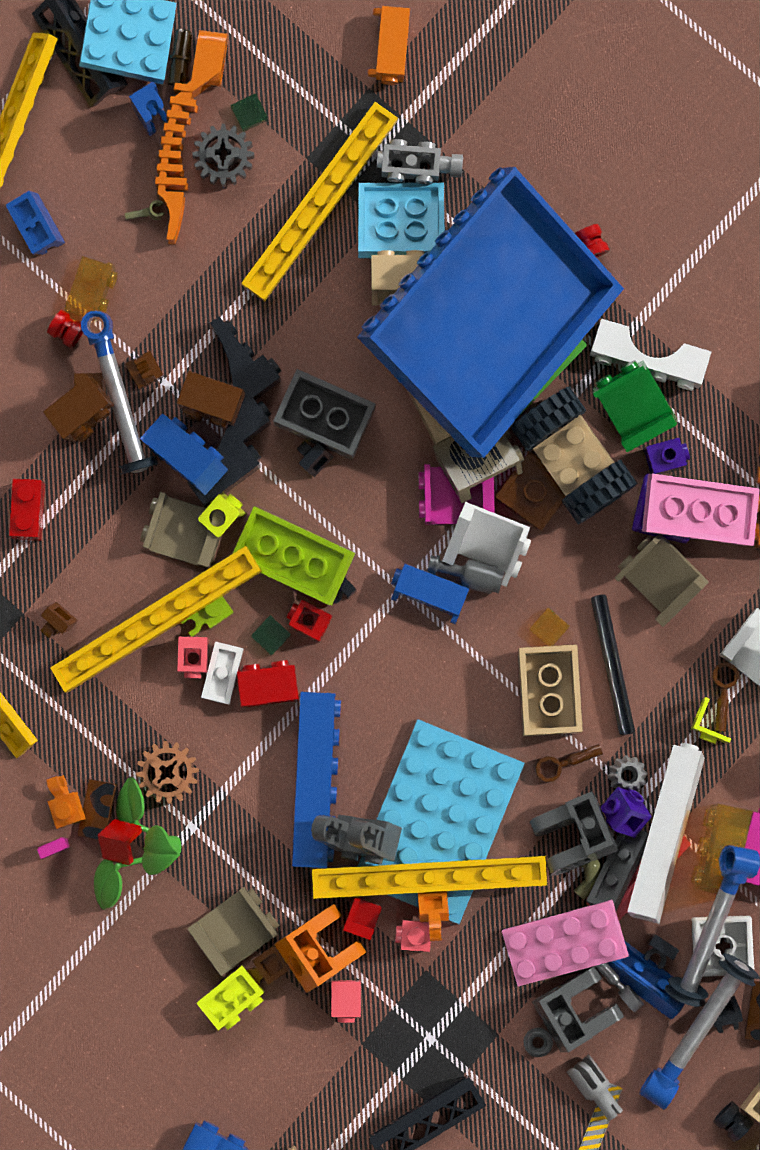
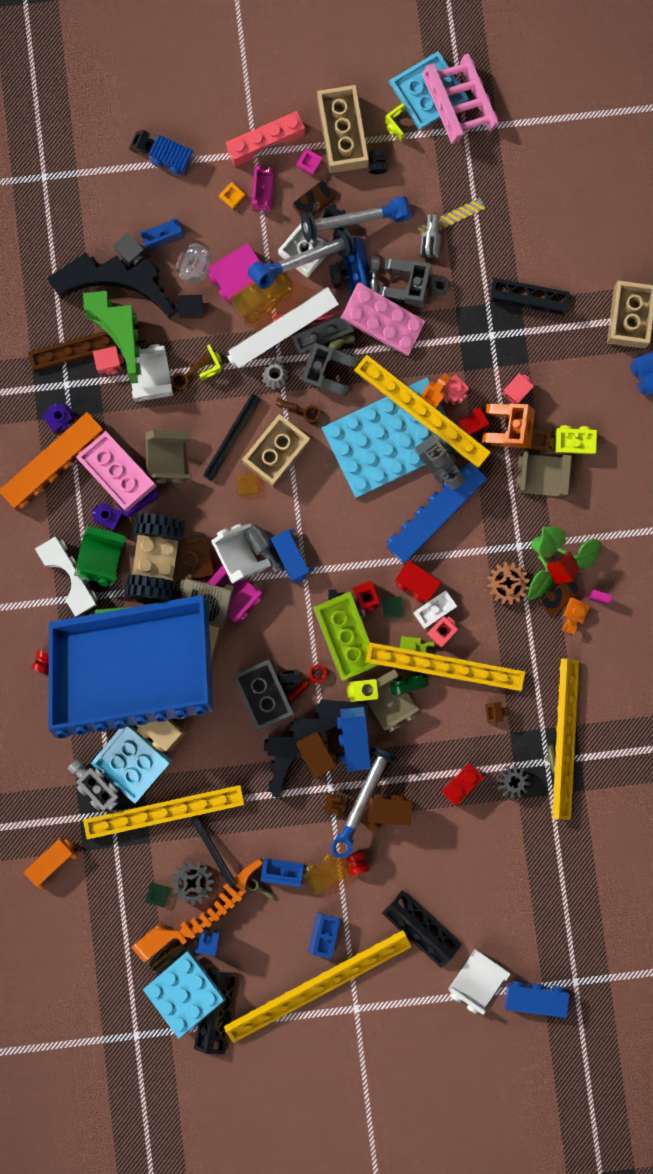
camera: 140 degrees left, 0 degrees up
dark purple brick [601,787,652,838] -> none
none -> black bar [191,815,237,888]
none -> blue hinge [261,858,304,887]
none -> red piece [287,665,327,702]
none -> dark green plate [390,672,429,695]

